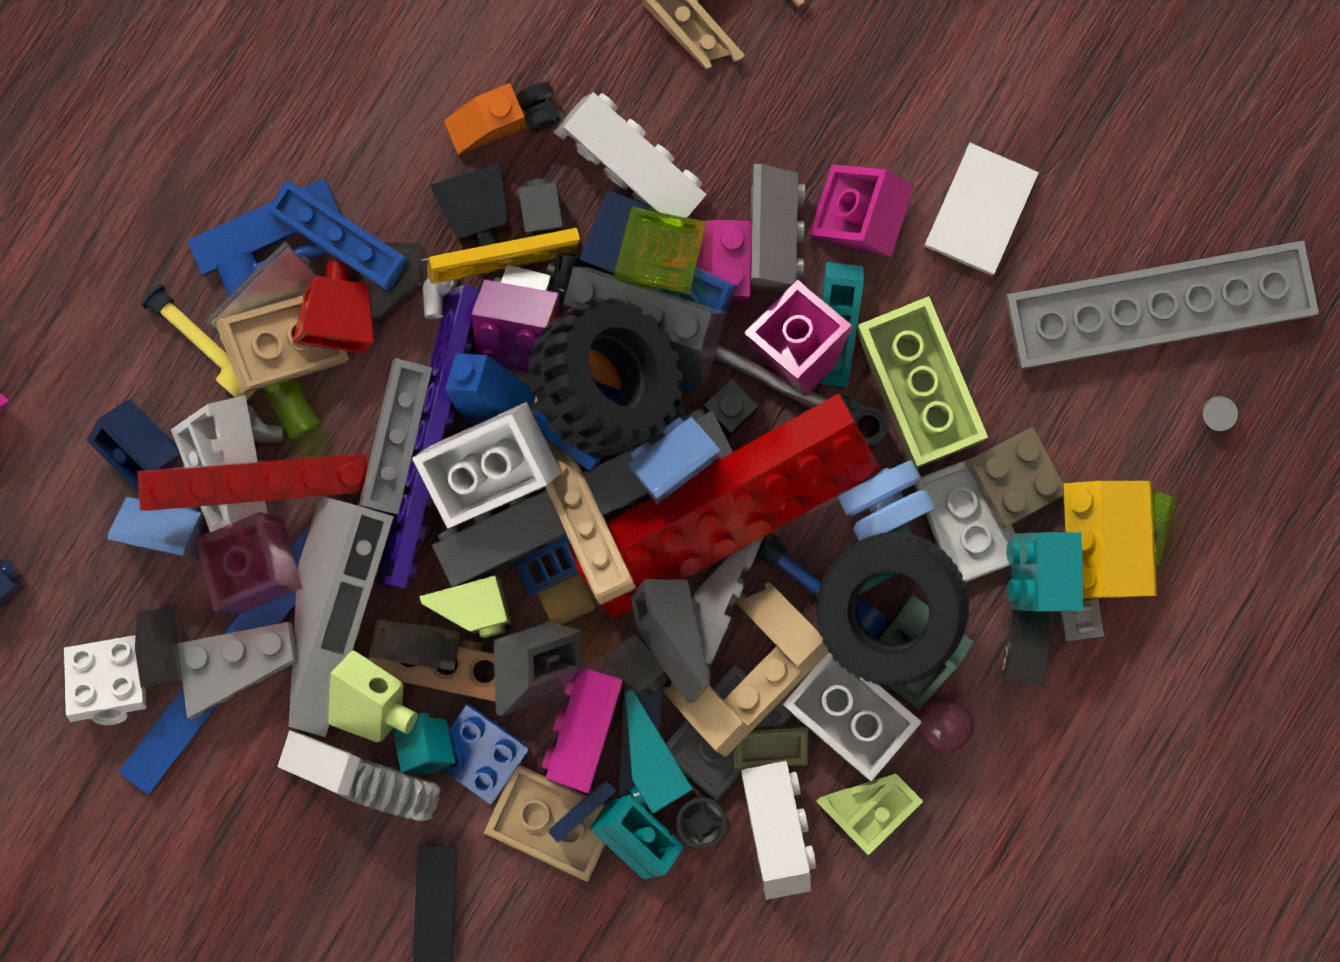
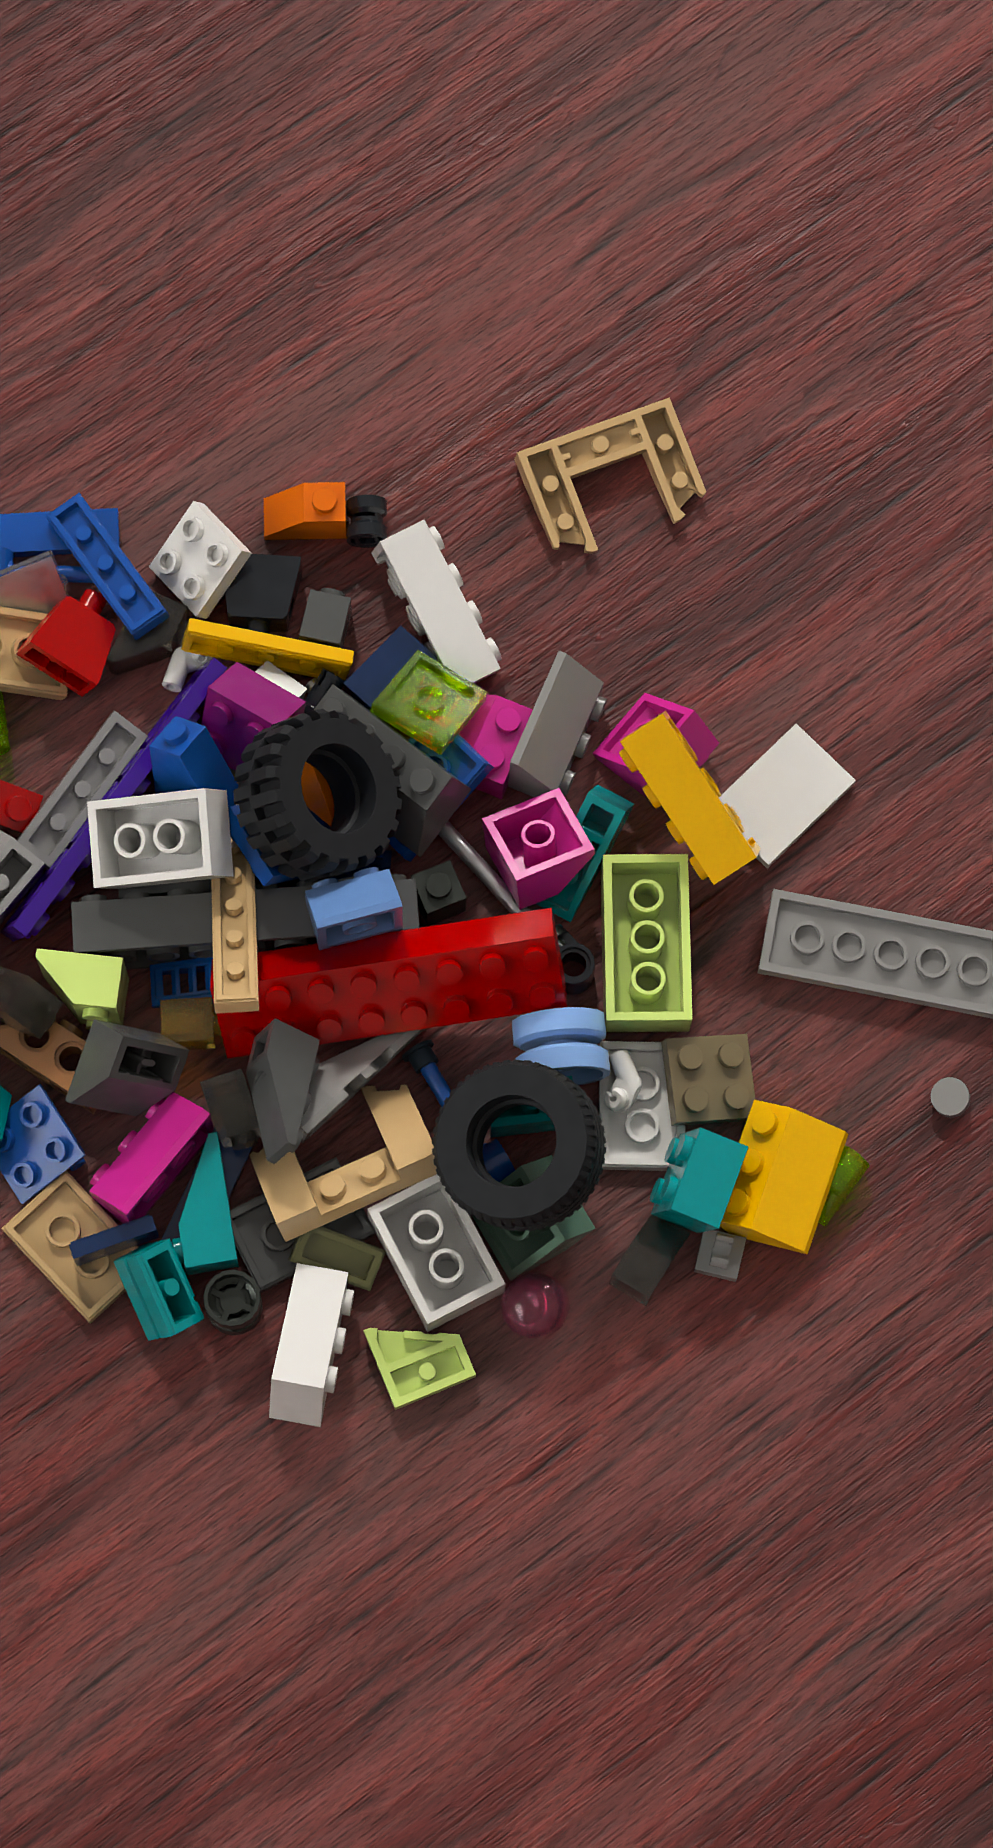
camera: 15 degrees right, 10 degrees down
none -> white plate [149,501,252,619]
none -> white arm [604,1049,642,1113]
none -> yellow wedge [619,710,761,885]

